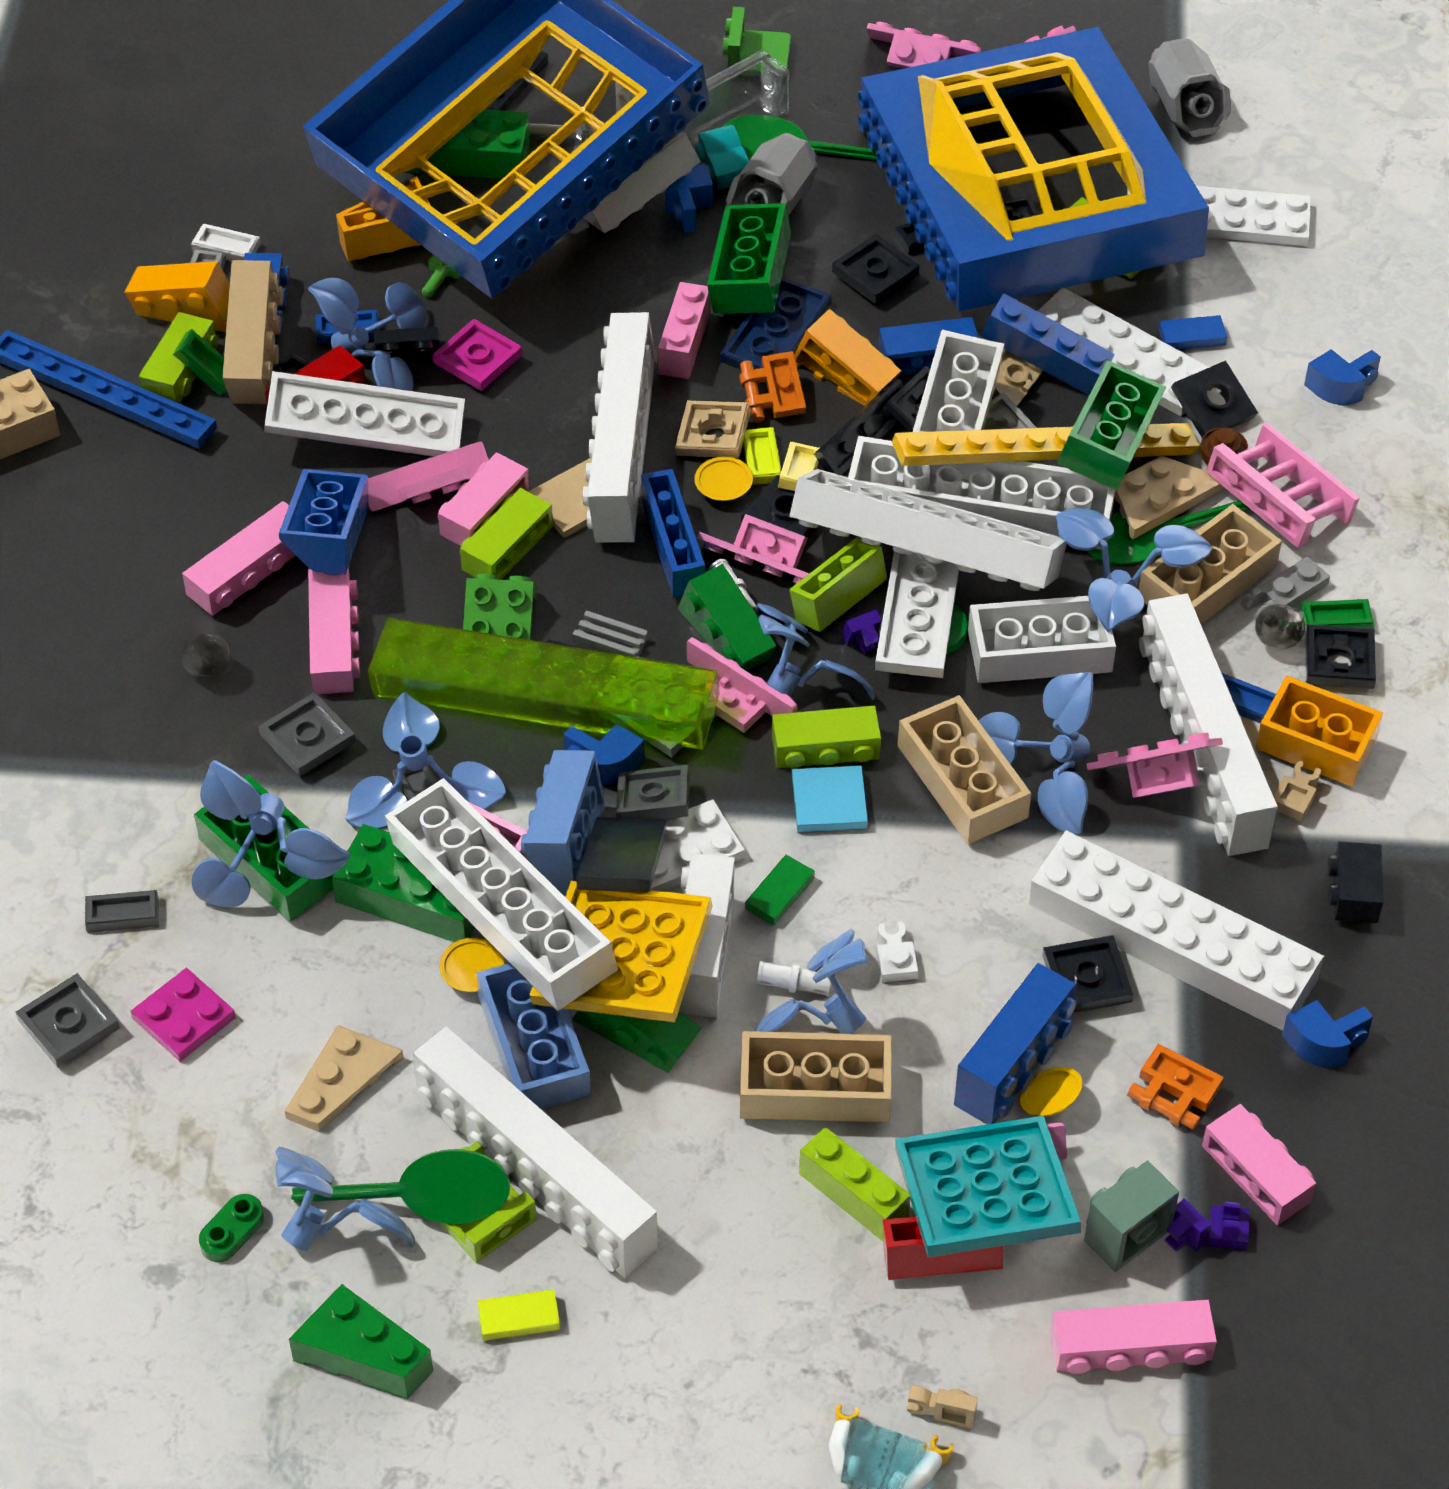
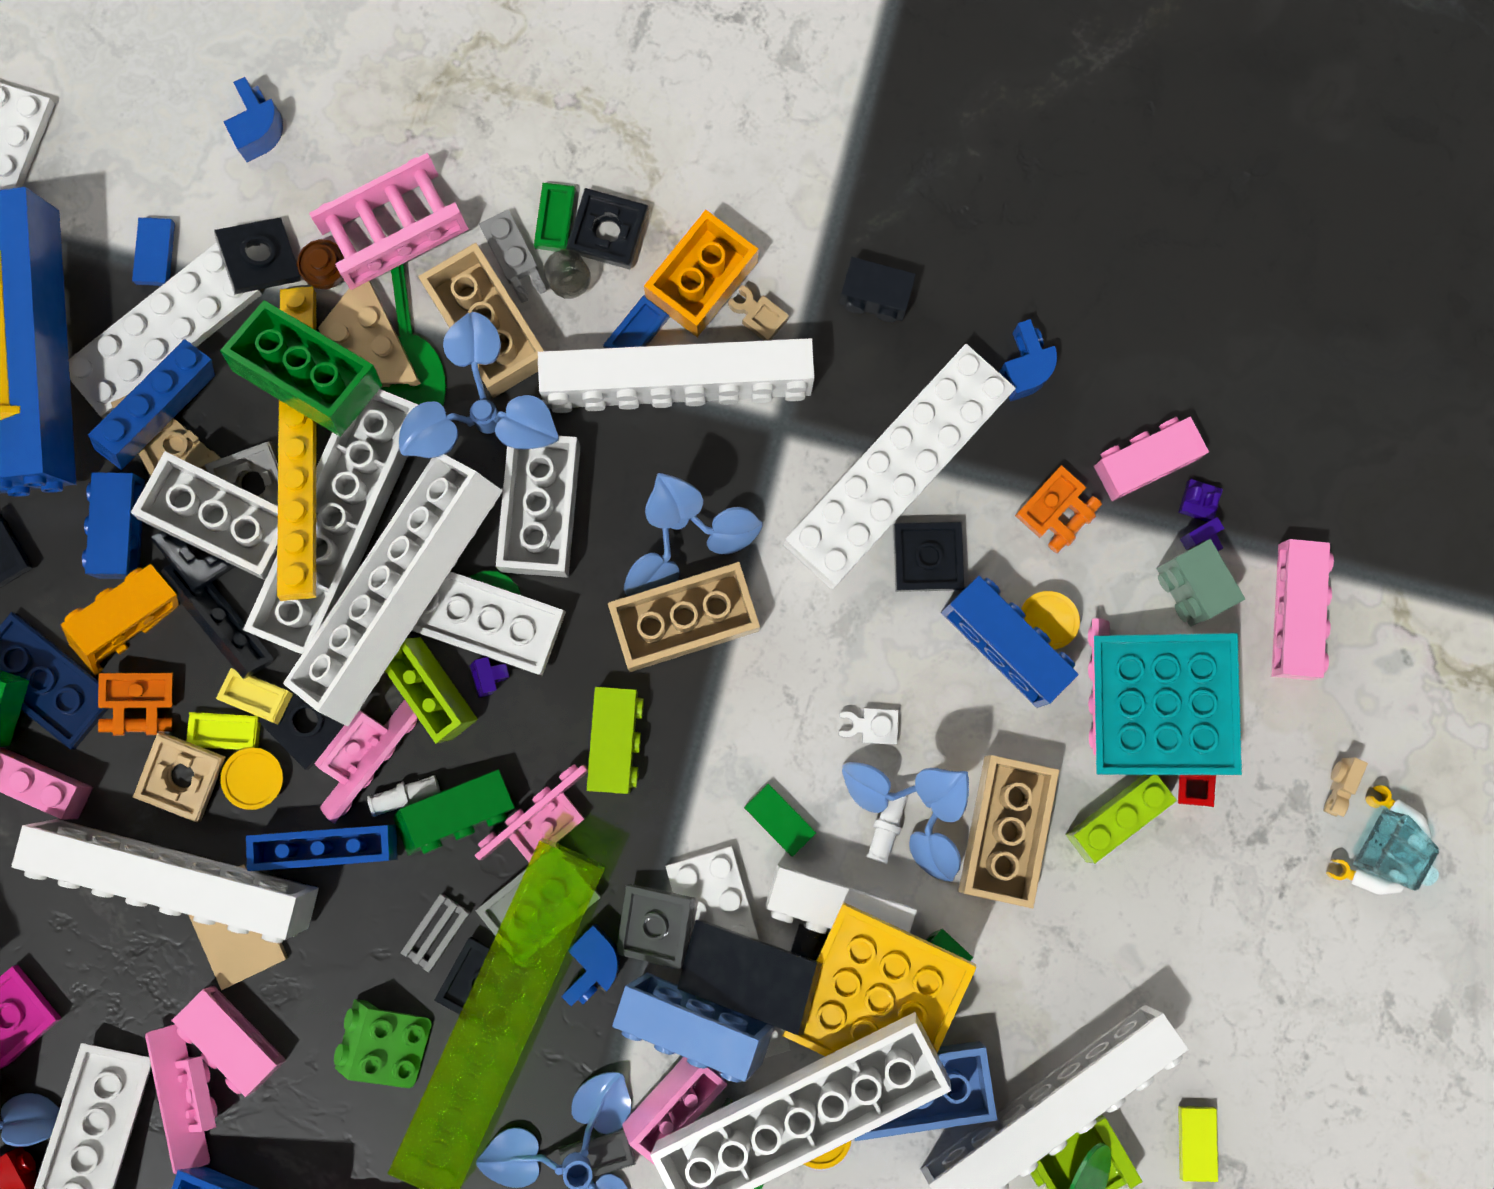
camera: 85 degrees left, 30 degrees up
lime brick [460,488,553,580] -> none
medium blue plant [756,603,876,700] -> none
medium azure tile [792,766,868,832] -> none
bright pink bracket [1087,732,1223,798] -> none

